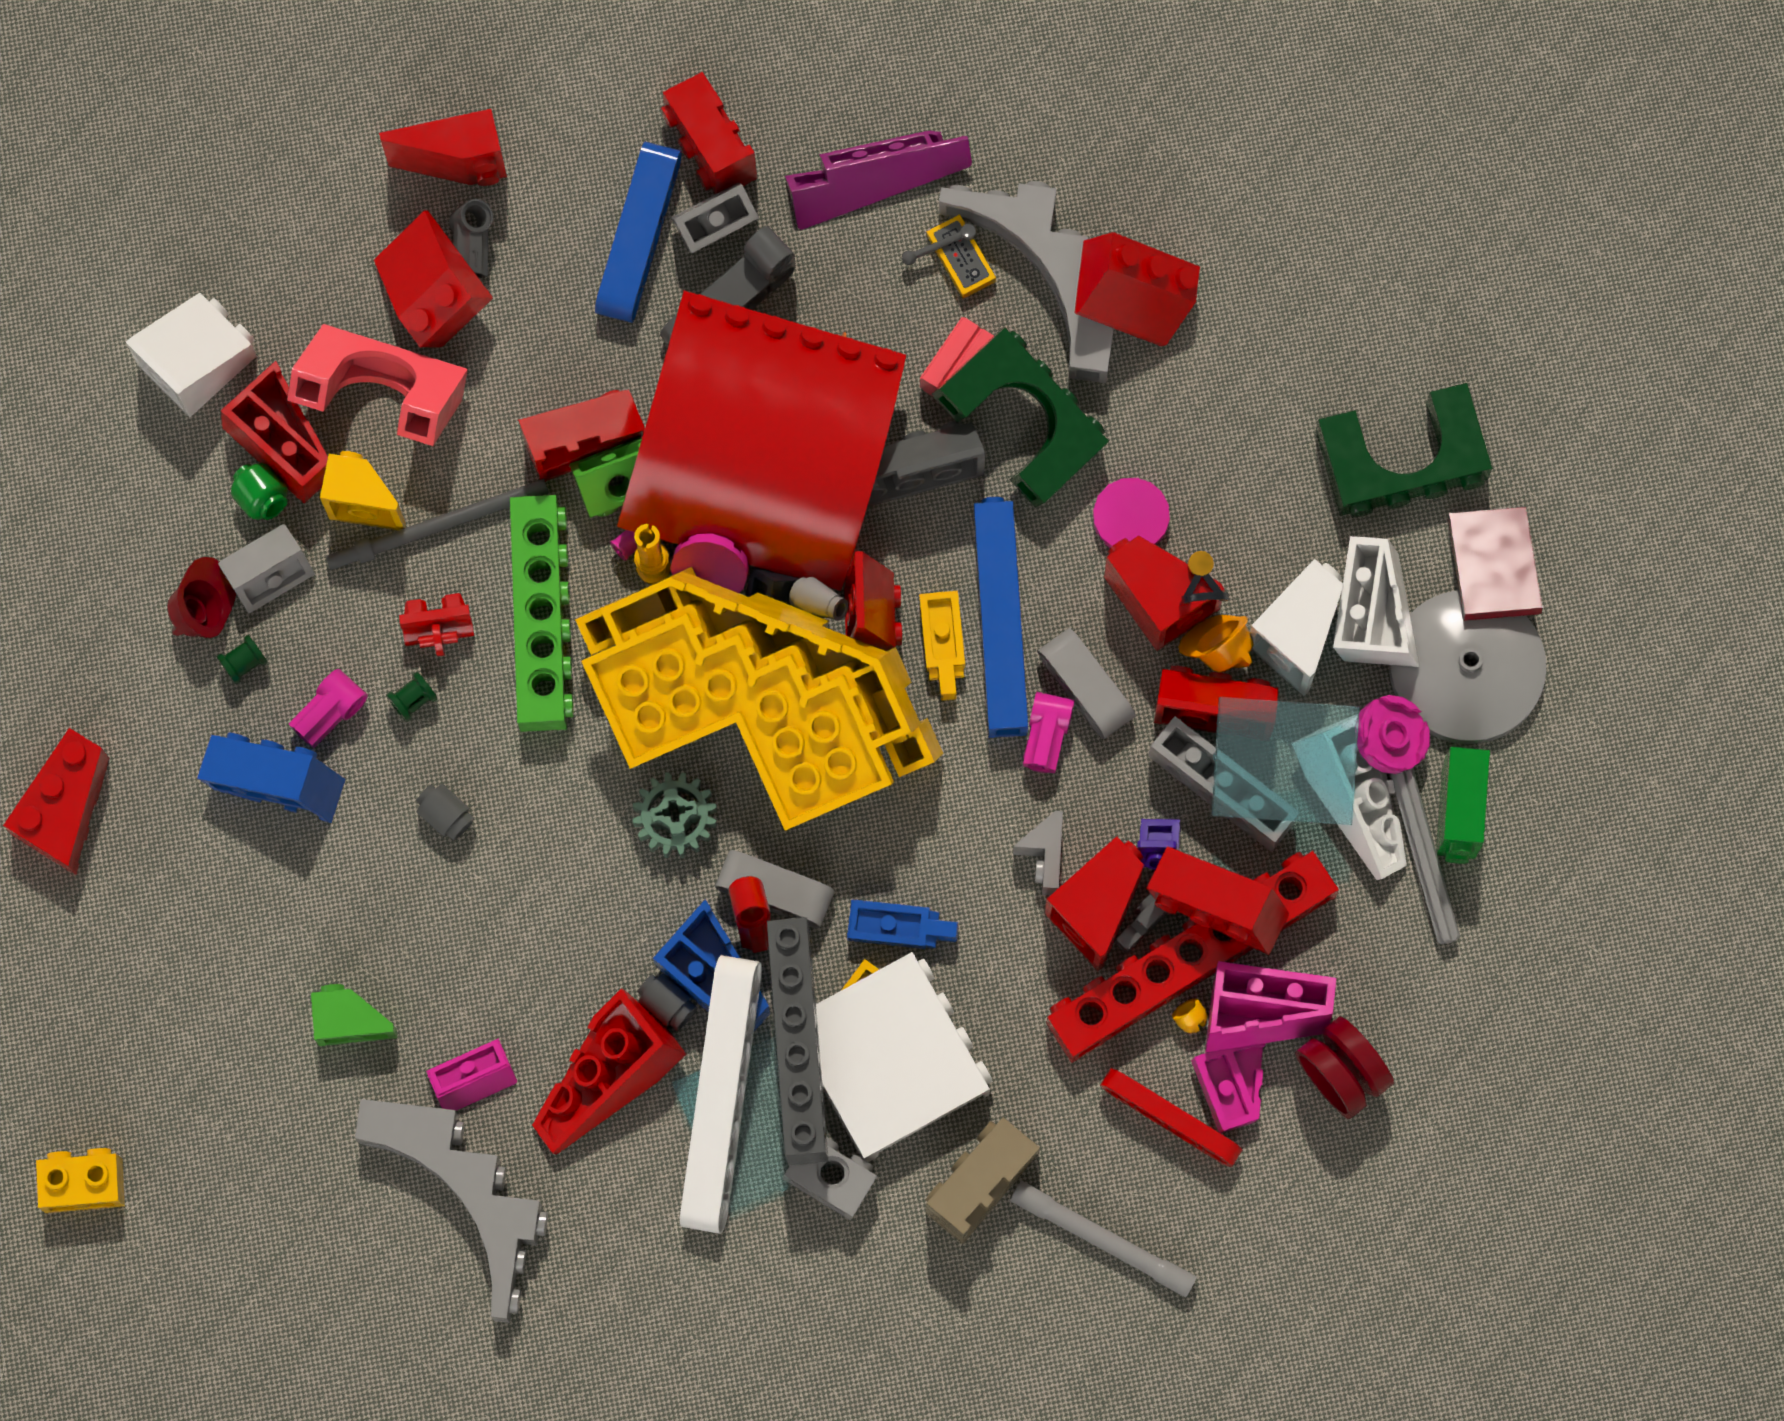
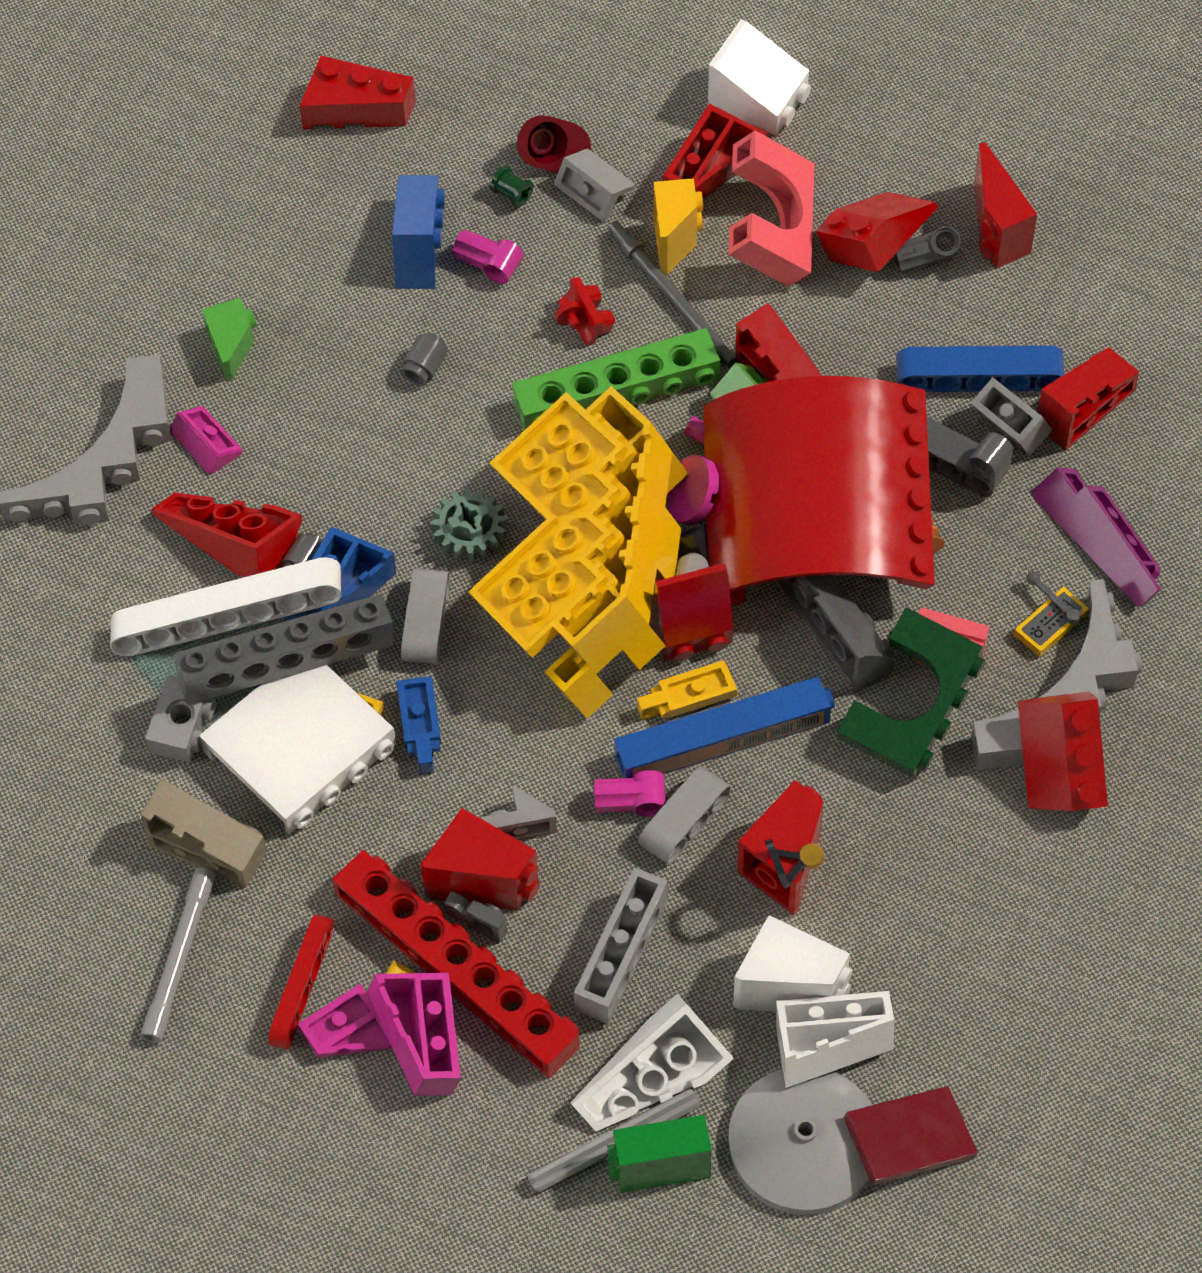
camera: 75 degrees right, 15 degrees down
yellow brick [36,1148,125,1213] -> none
green head [230,463,288,520] -> none
dark green bush [386,671,438,722] -> none
yellow pin [634,524,671,584] -> none
red piece [728,876,771,953] -> none
dark pink tile [1093,478,1170,548] -> none
dark purple bracket [1137,819,1181,870] -> none
red wedge [1147,846,1289,955] -> none
red slope [1153,666,1279,742] -> none
light orange piece [1178,615,1254,673] -> none
clear light blue piece [1211,697,1359,825] -> none
dark red wheel [1295,1016,1395,1119] -> none
dark green arch [1315,383,1493,518] -> none
dark pink tile [1355,695,1430,774] -> none

